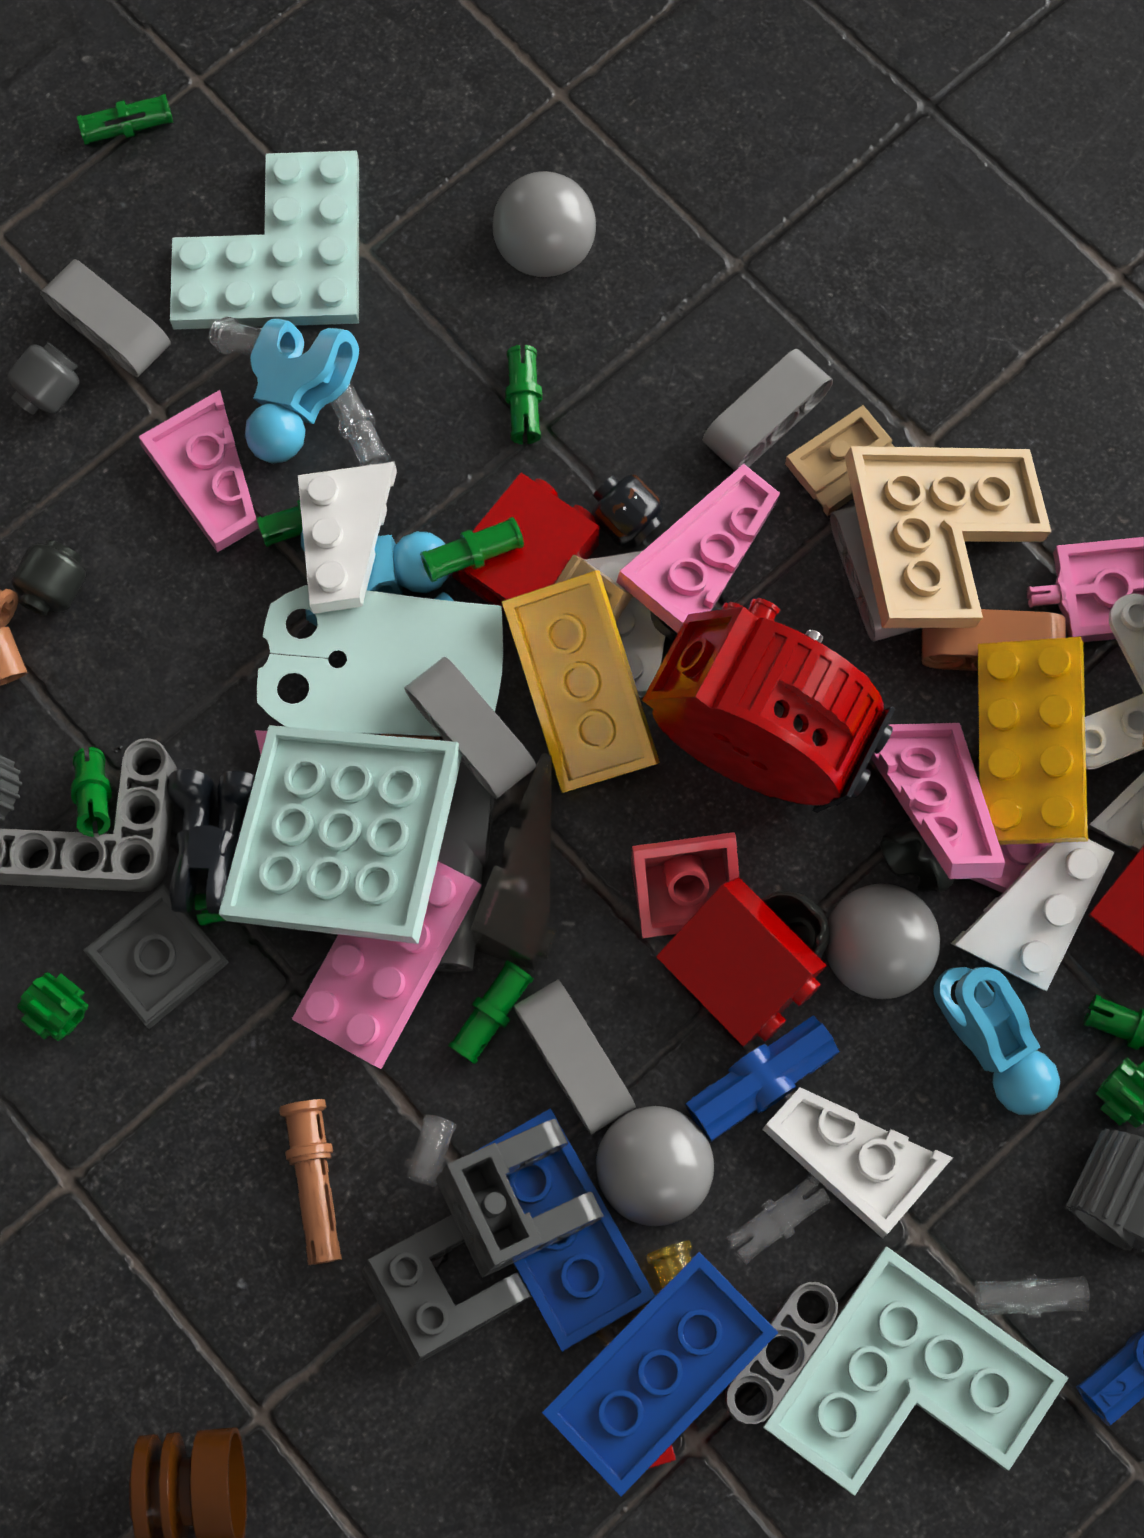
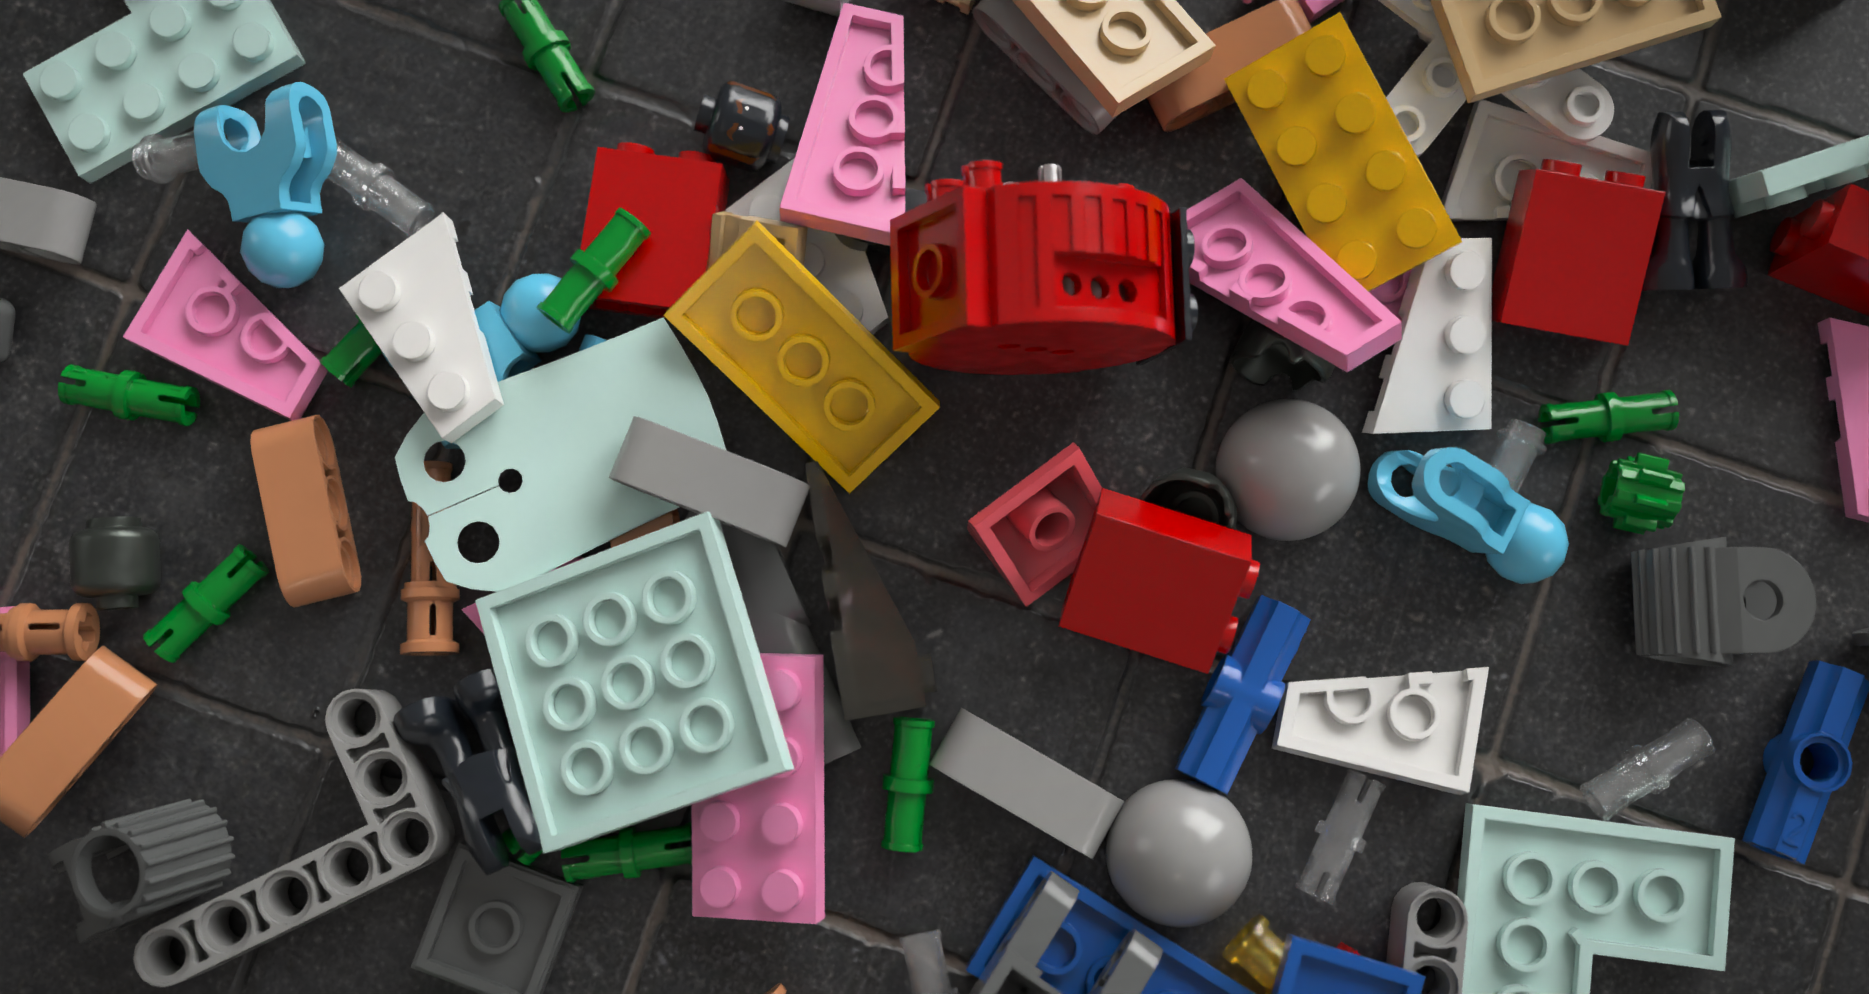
camera: 30 degrees left, 10 degrees up
green pin [71,747,112,837] -> none
none -> green pin [58,364,200,426]
none -> green pin [143,544,269,663]
none -> nougat beam [250,415,361,608]
none -> nougat pin [400,461,460,656]
none -> green pin [561,822,692,883]
none -> clear pin [1489,419,1547,493]

